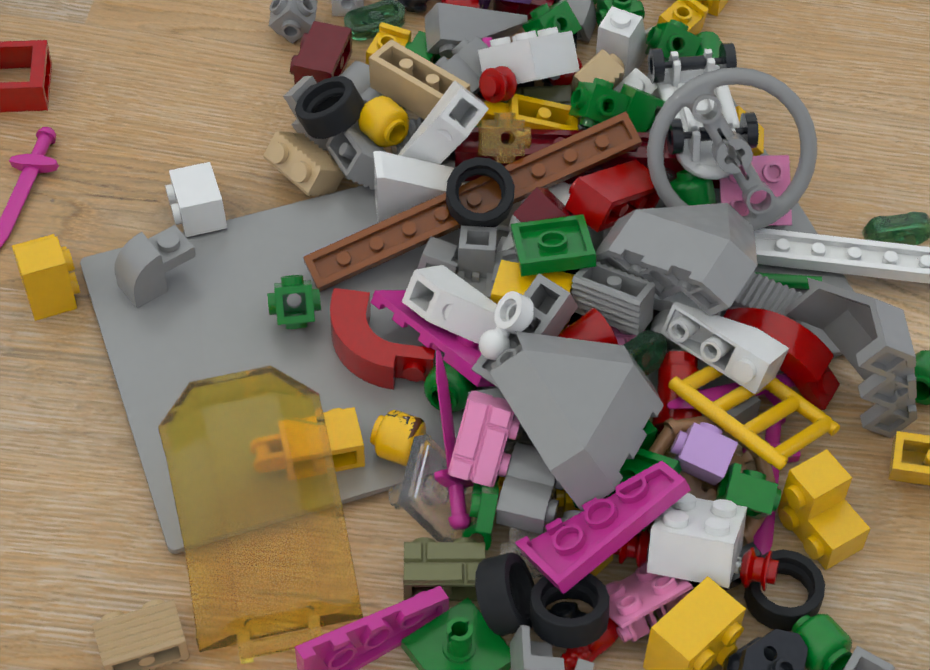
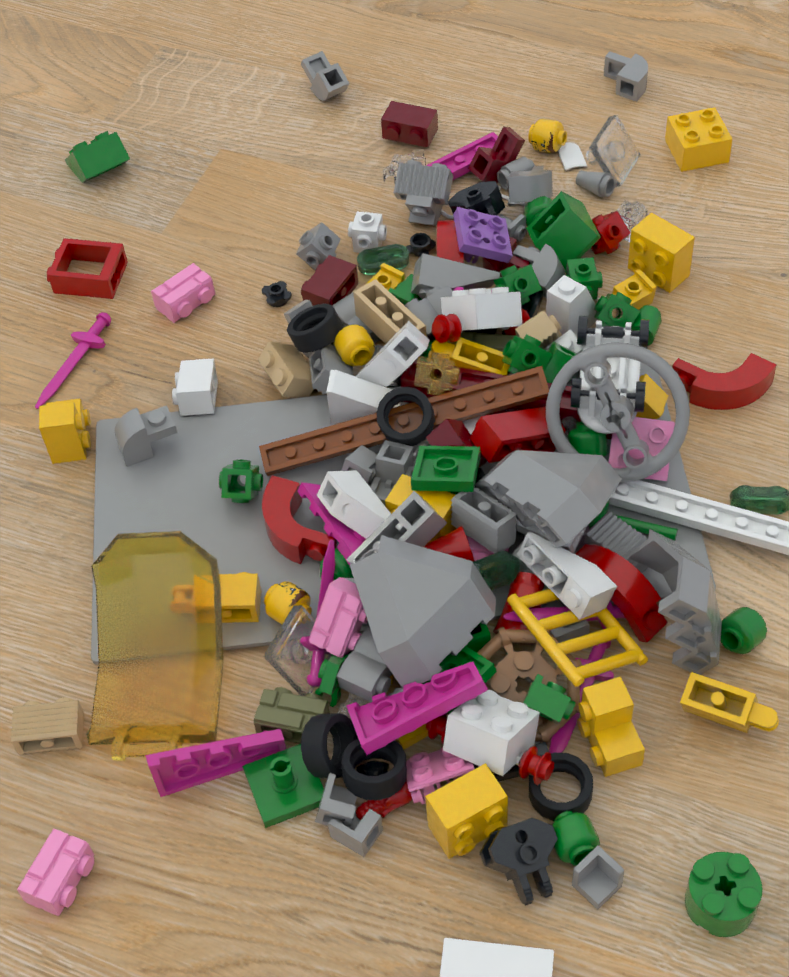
camera: 20 degrees right, 0 degrees up
white plate [479,291,534,361] -> none
lavender brick [670,422,738,486] -> none
none -> bright pink brick [151,263,215,323]
none -> black plate [262,281,292,307]
none -> red arch [672,353,777,410]

